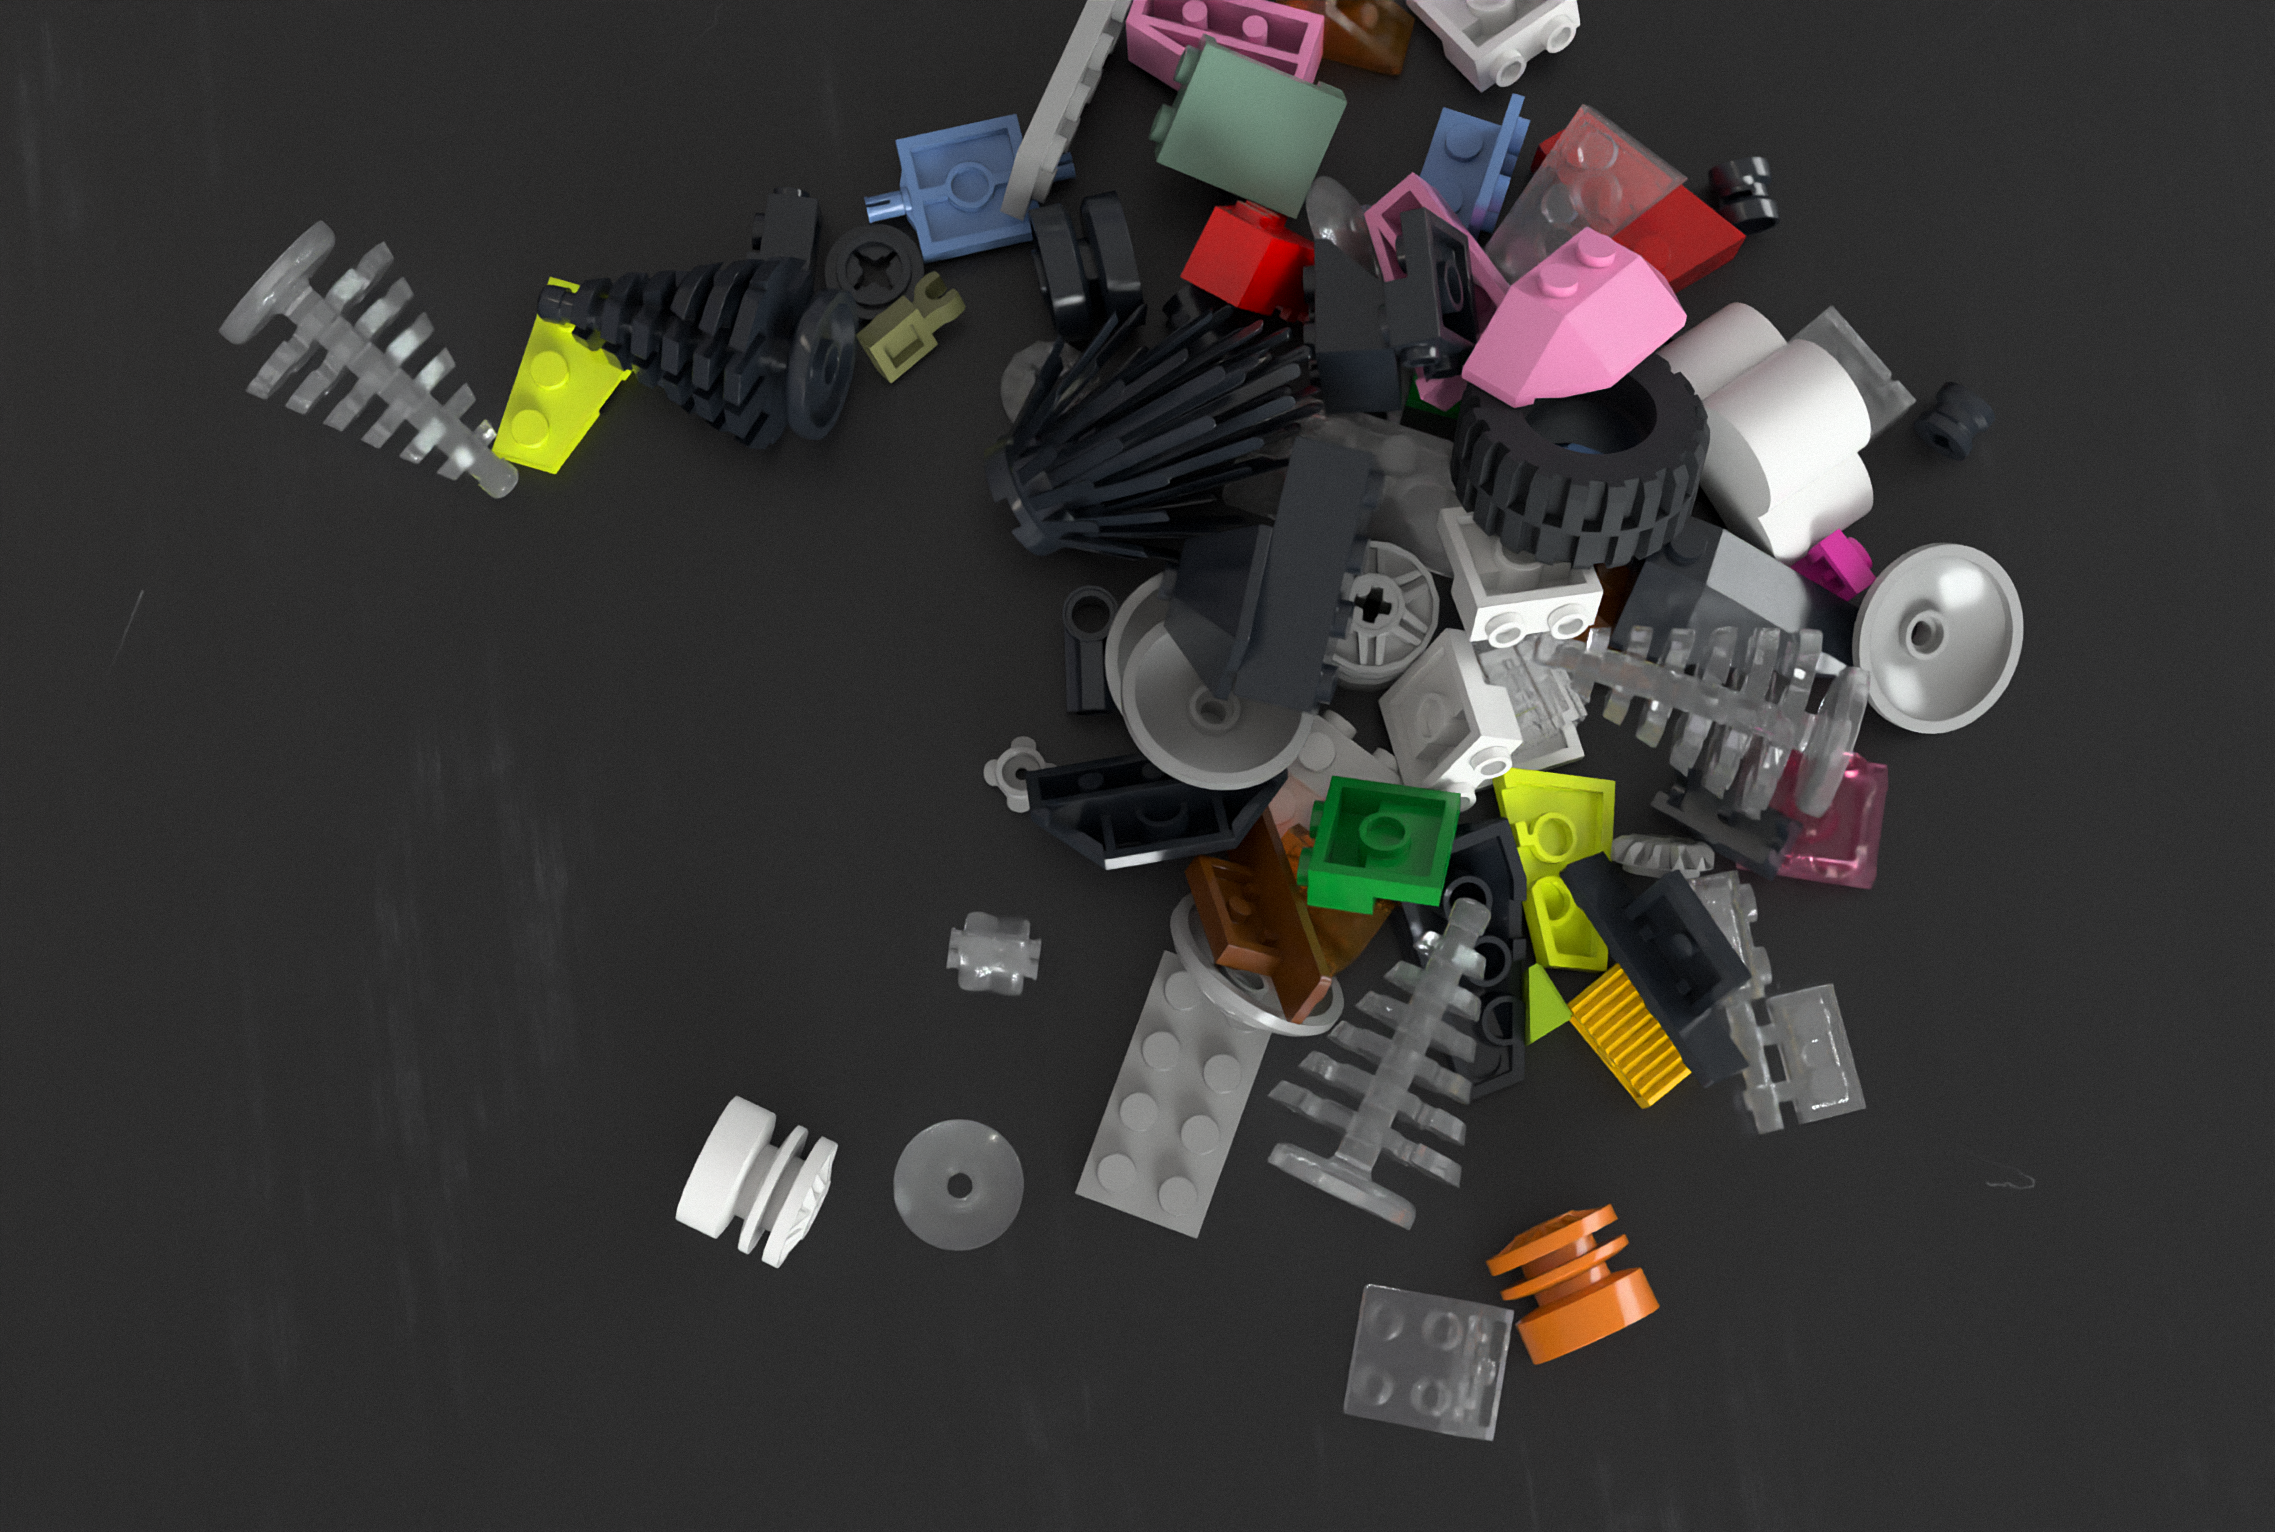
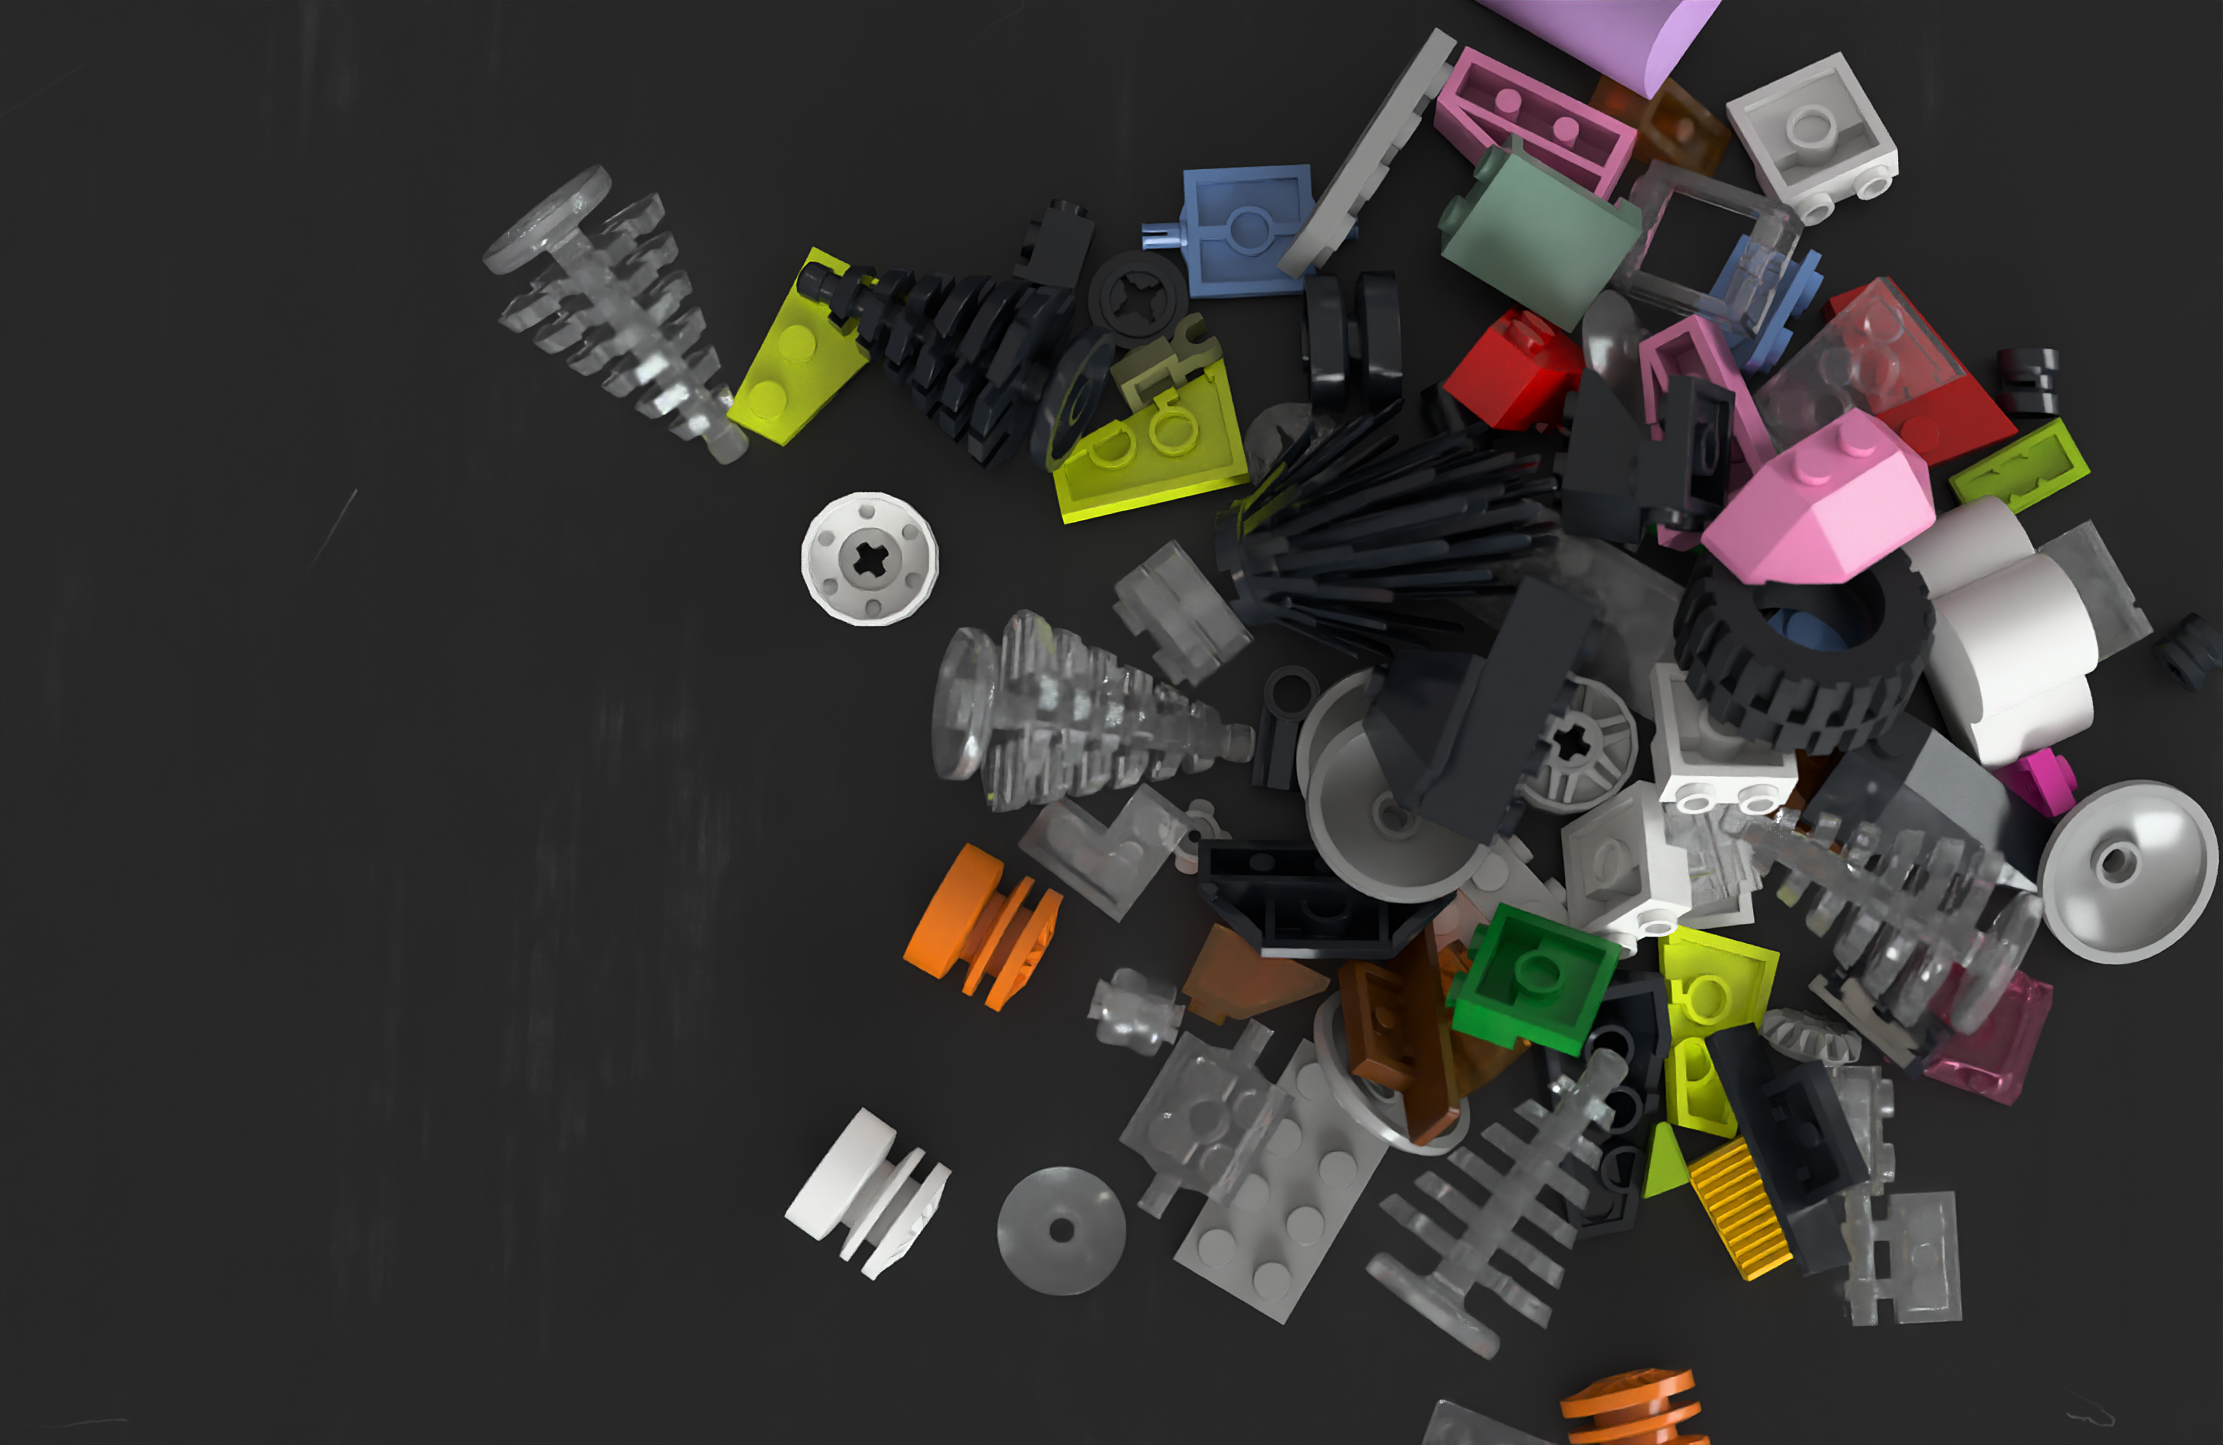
camera: 15 degrees right, 5 degrees up
none -> white wheel [802,492,939,626]
none -> orange wheel [903,842,1064,1012]
none -> clear plant [932,609,1257,812]
none -> clear plate [1017,782,1195,923]
none -> neon yellow wing [1053,358,1251,524]
none -> clear brick [1112,539,1254,690]
none -> clear plate [1119,1018,1295,1219]
none -> clear orange slope [1181,922,1331,1026]
none -> clear window [1608,158,1805,341]
none -> lime plate [1945,417,2091,515]

